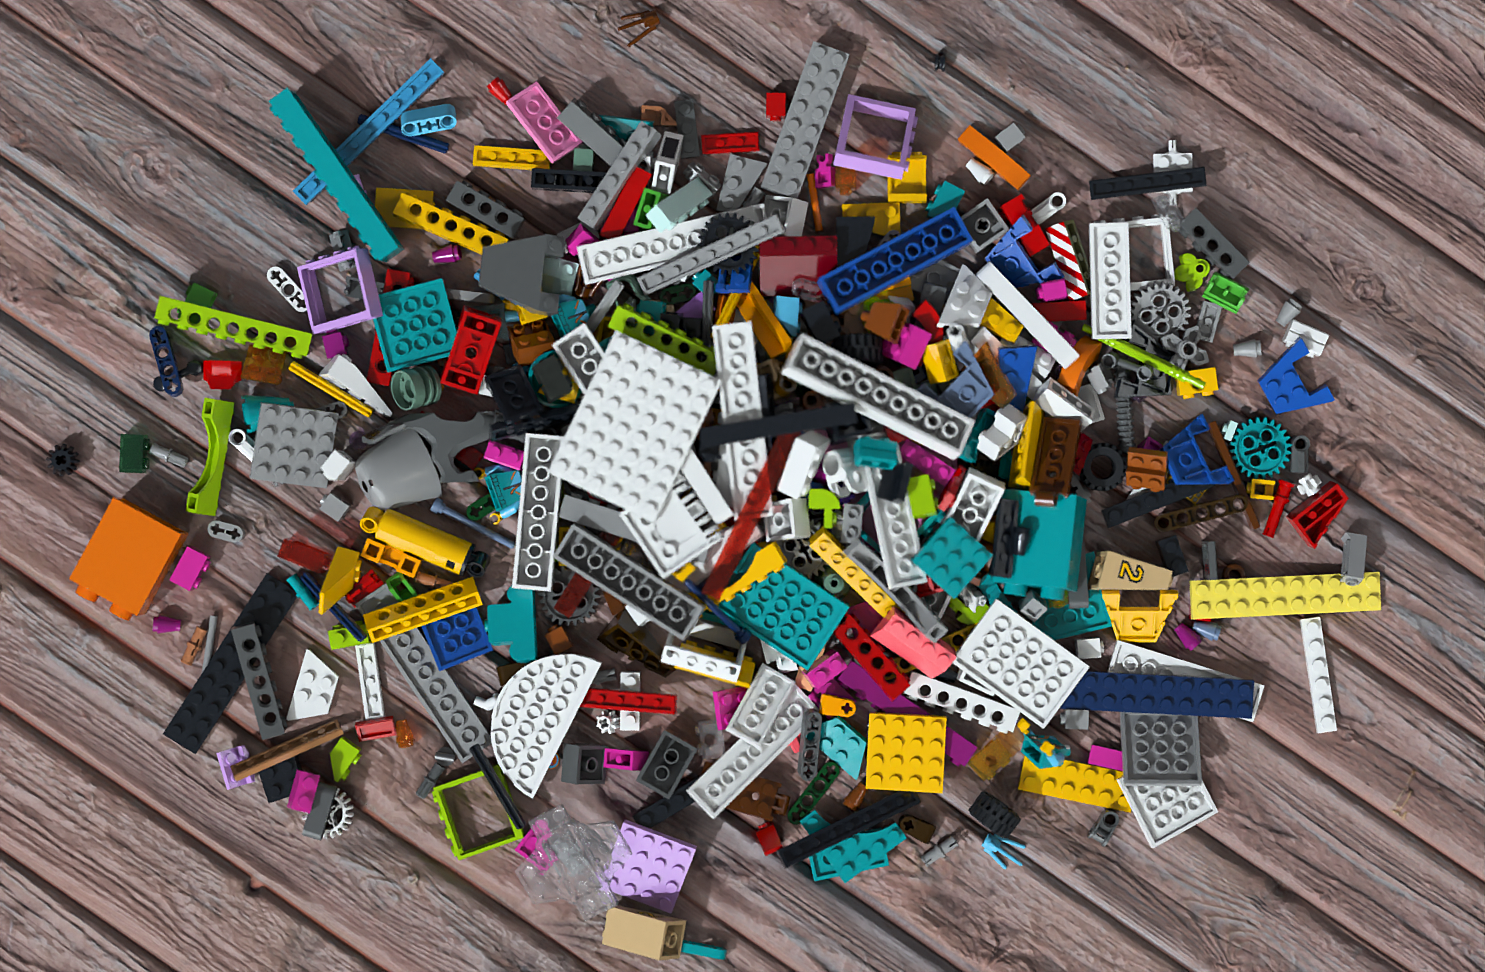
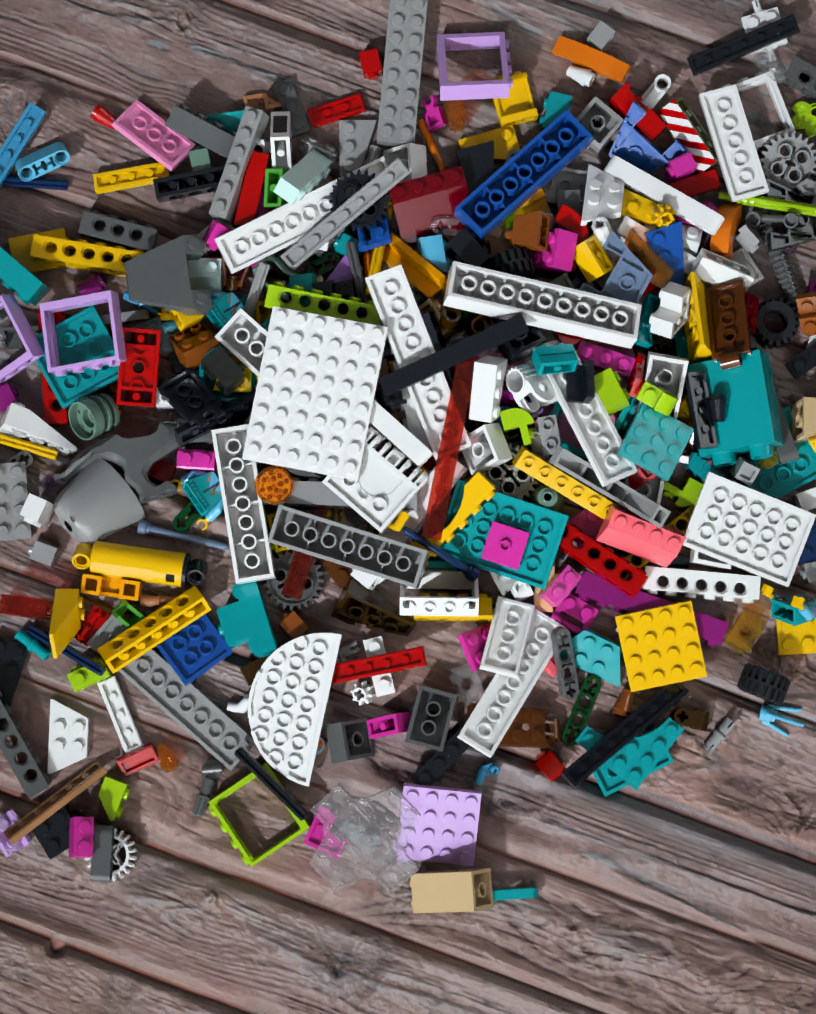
camera: 15 degrees left, 5 degrees down
reddish brown plant [617,10,660,47] -> none
light orange piece [819,694,856,717] -> none
white hinge [958,582,986,613] -> none
none -> lavender window [39,290,127,376]
none -> clear orange tile [254,466,294,505]
none -> dark azure arm [473,762,500,786]
none -> dark pink plate [481,521,530,570]
none -> lime brick [635,380,679,416]
none -> yellow gear [650,202,675,227]

